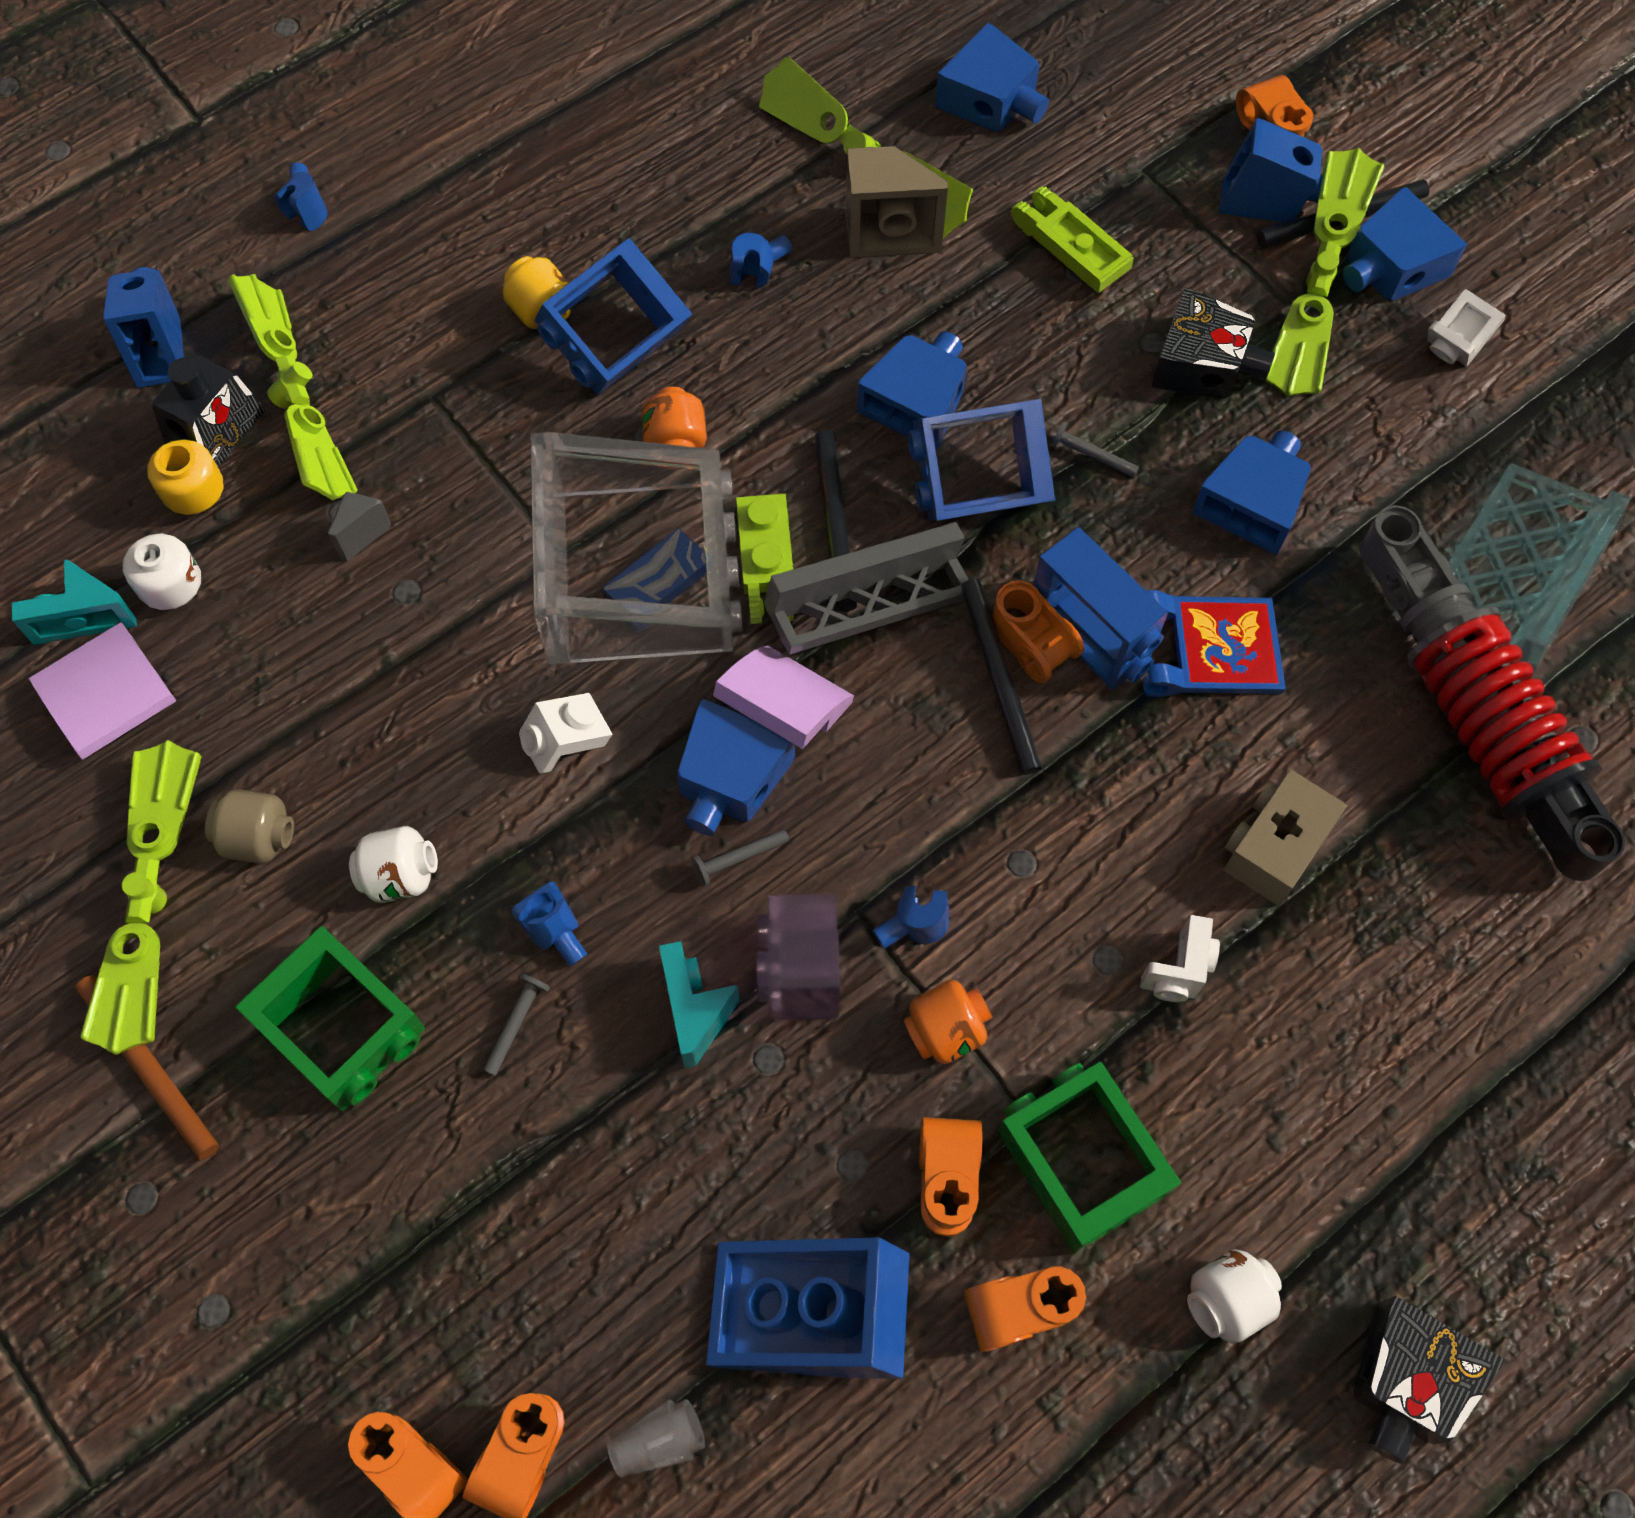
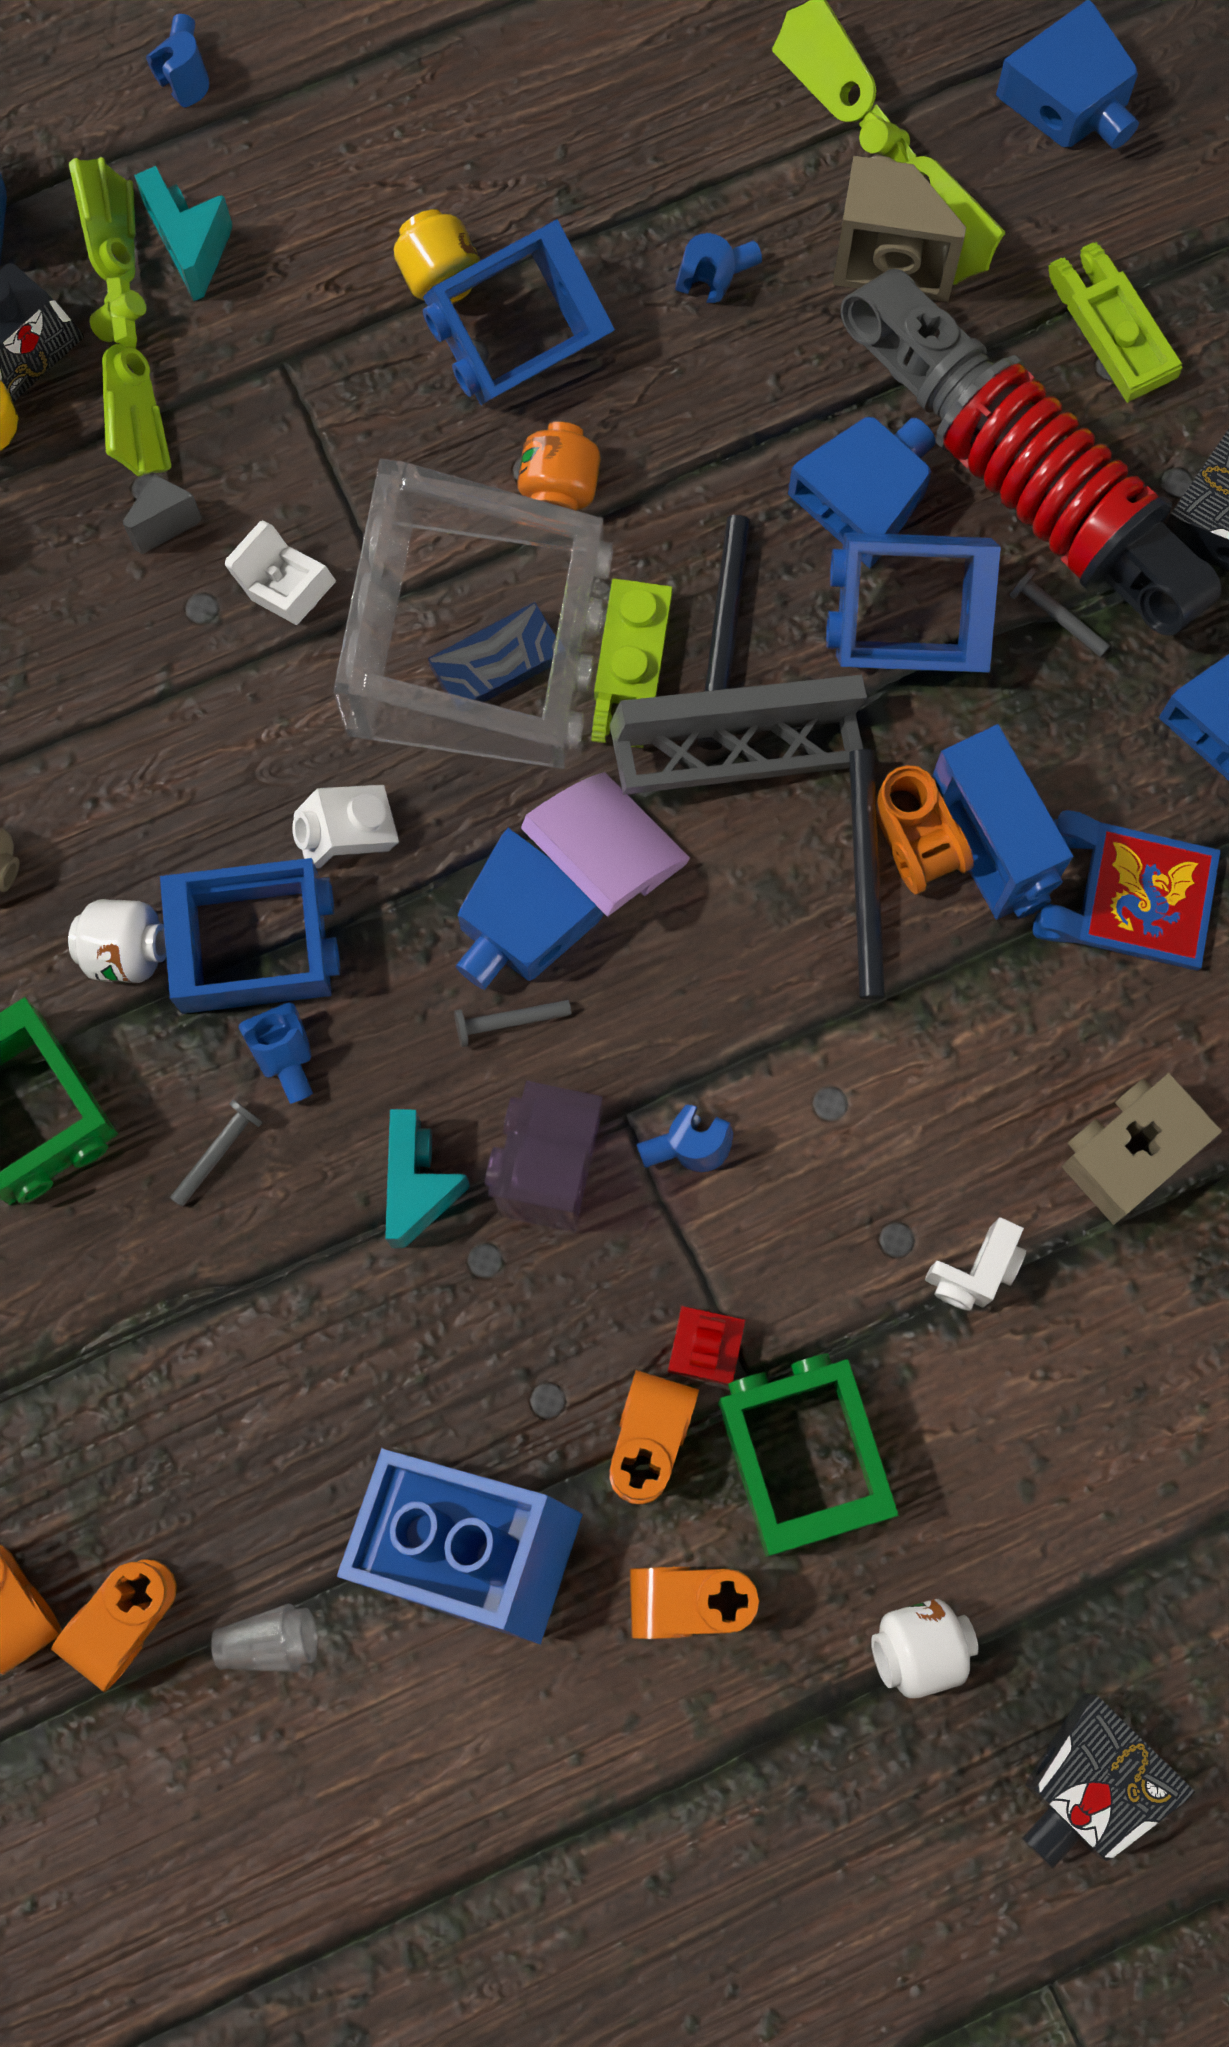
camera: 15 degrees right, 10 degrees up
orange head [904,979,993,1064] -> none
none -> teal slope [134,166,232,301]
none -> blue window [160,858,340,1014]
none -> white bracket [225,521,336,625]
none -> red tile [667,1306,746,1386]
none -> piece [841,269,1221,636]

